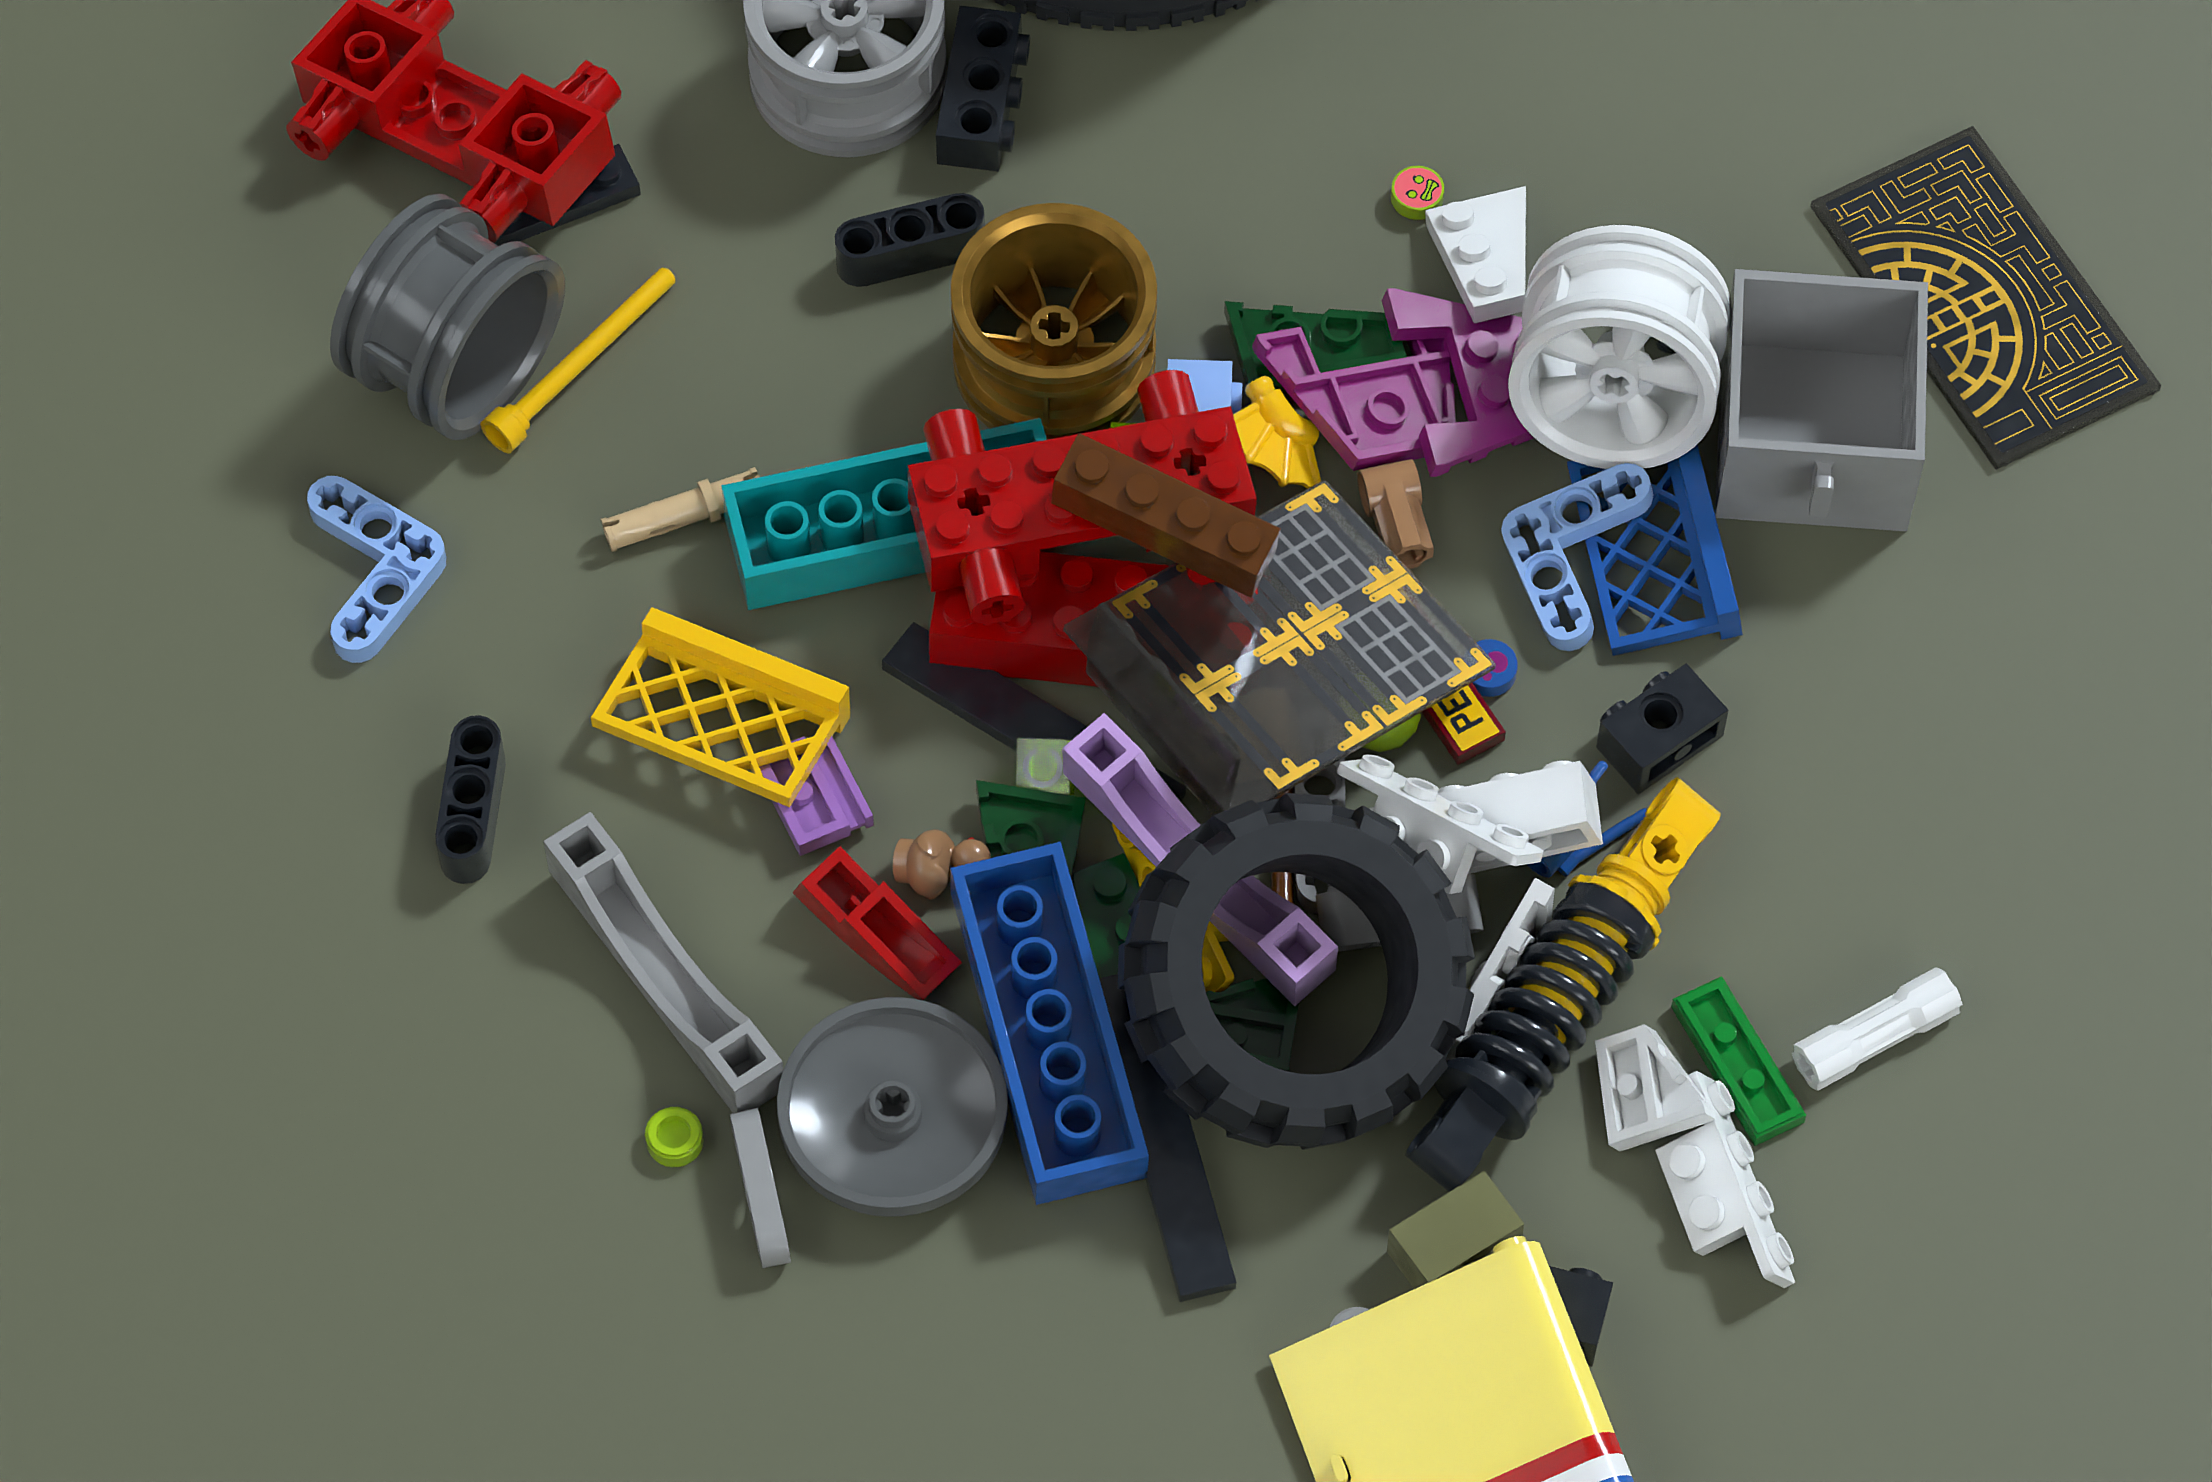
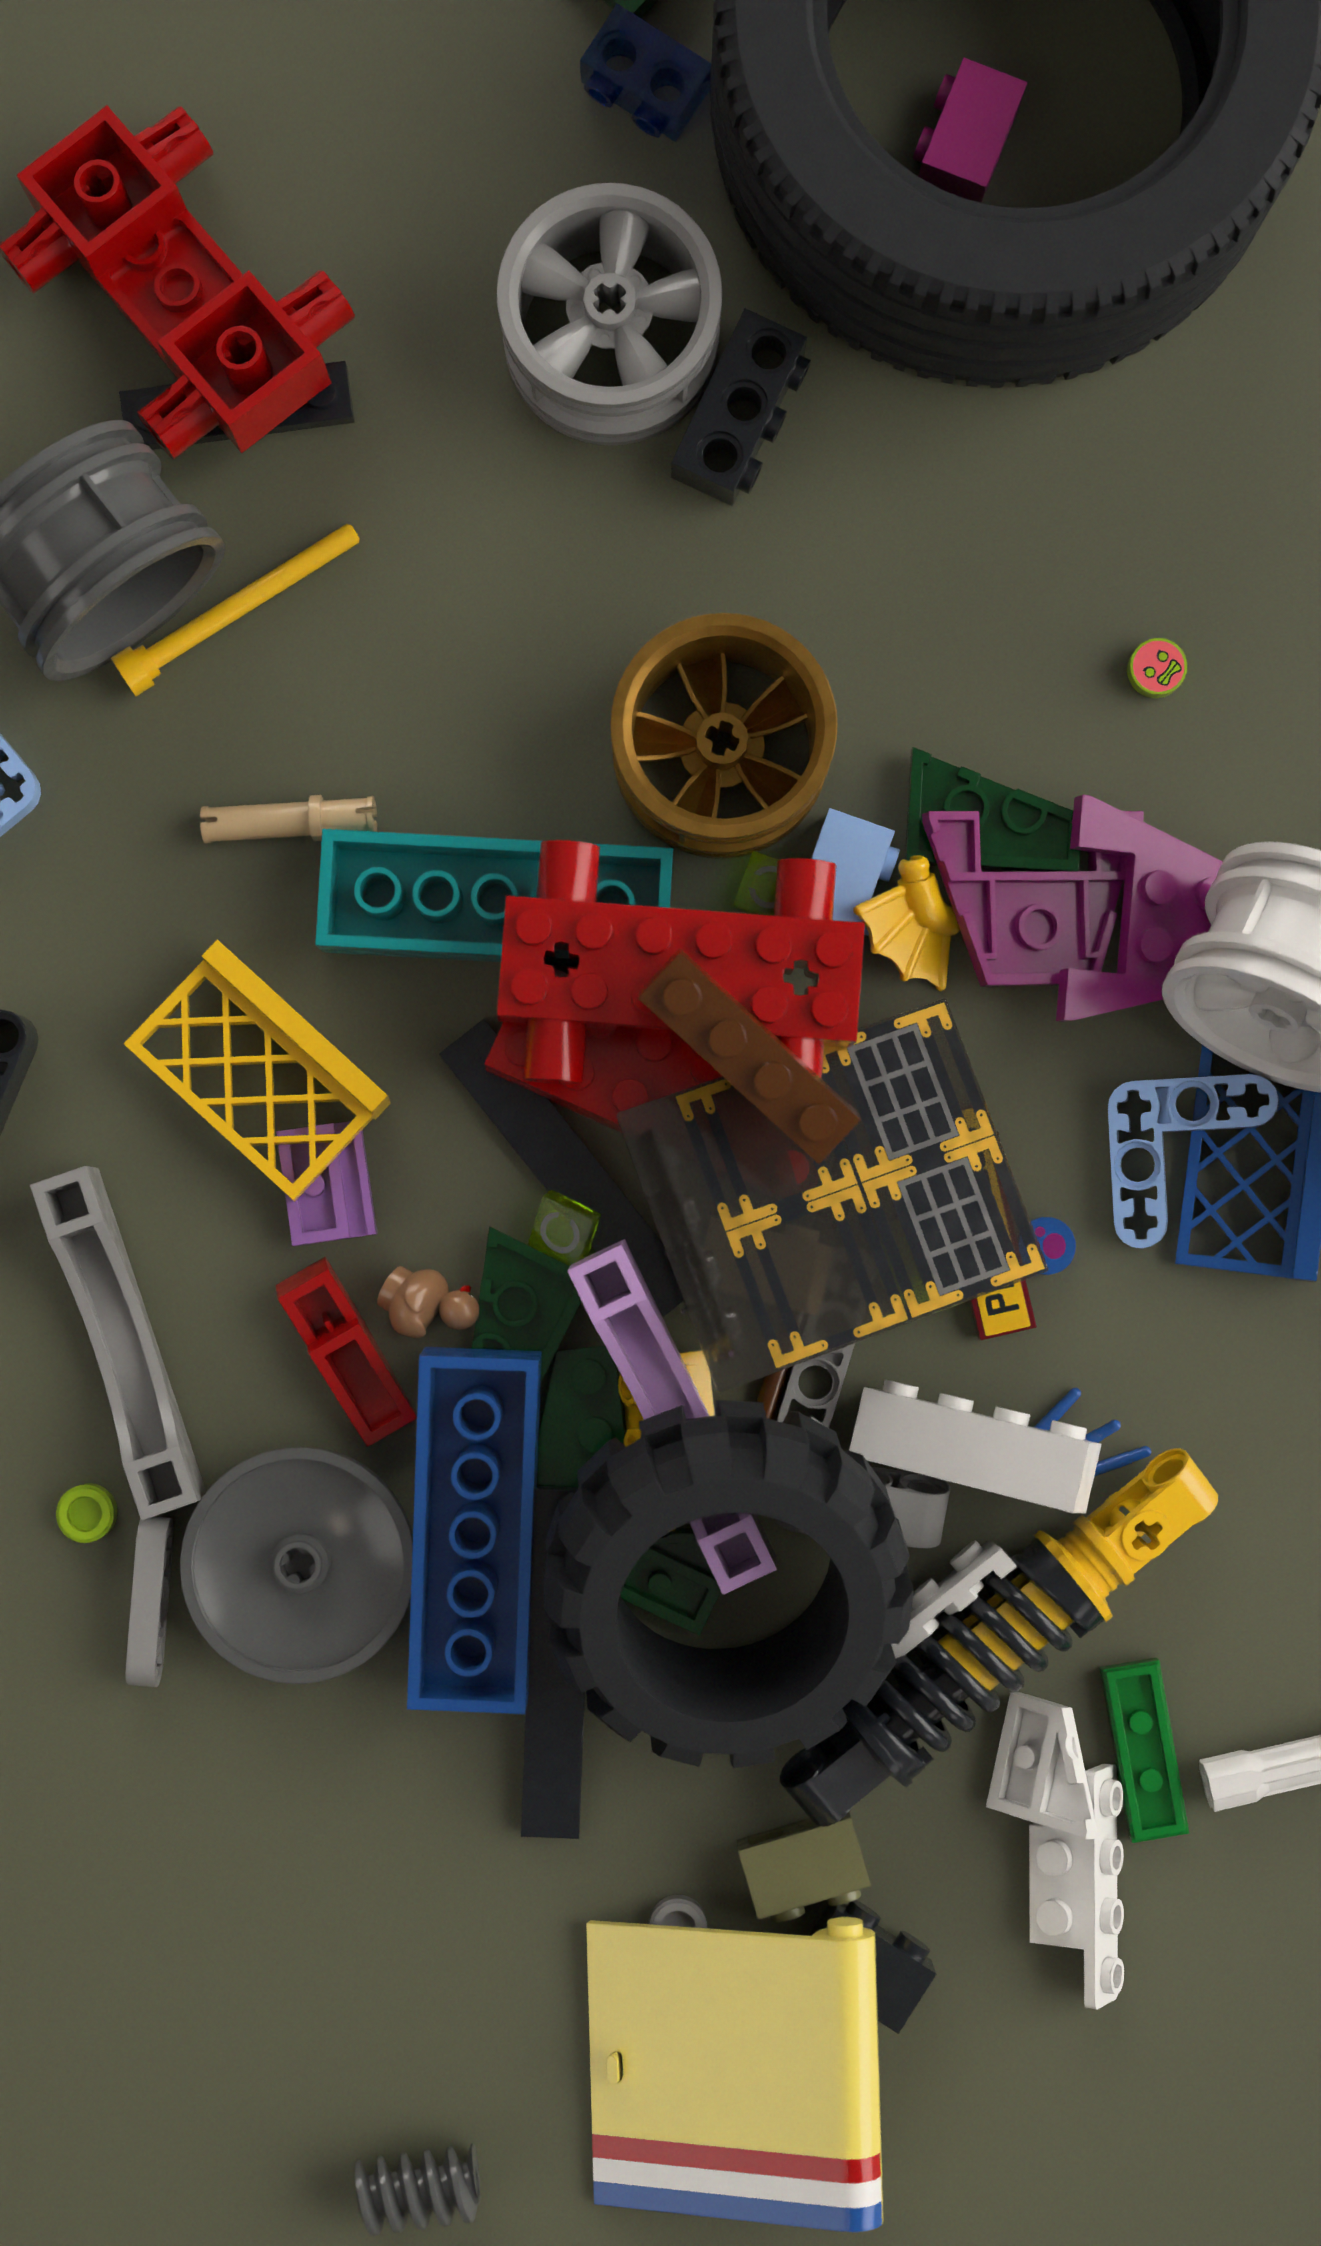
camera: 15 degrees right, 25 degrees up
black beam [834,193,985,287] -> none
white bracket [1336,754,1544,894] -> none
medium nougat piece [1357,459,1434,570] -> none
white wing [1425,186,1526,323] -> none
black brick [1596,663,1729,794] -> none

